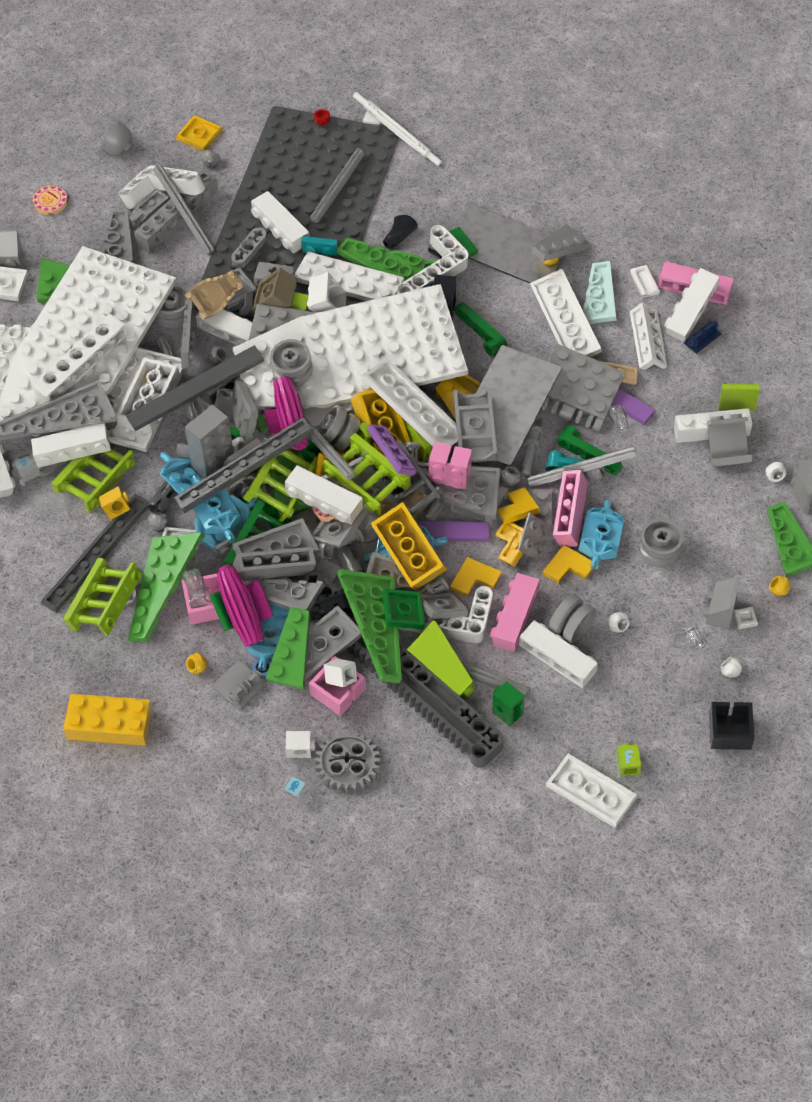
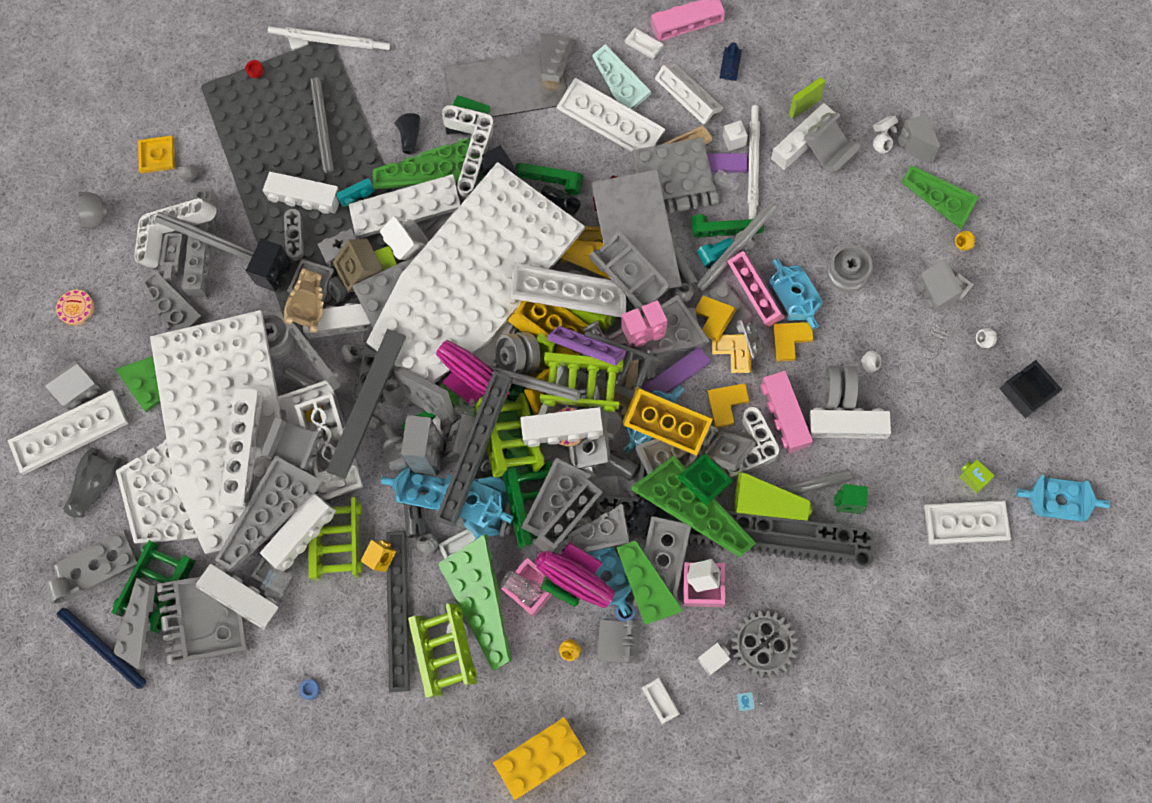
camera: 30 degrees left, 15 degrees up
light grey wheel [270,339,313,387] -> none
white brick [664,268,720,342] -> none
none -> black piece [245,238,291,292]
none -> light grey panel [261,417,324,472]
none -> black piece [541,185,581,216]
none -> white tile [641,678,680,724]
none -> white brick [723,120,748,151]
none -> white axle [747,105,760,219]
none -> white tile [872,115,898,135]
none -> medium azure plate [1016,475,1110,522]

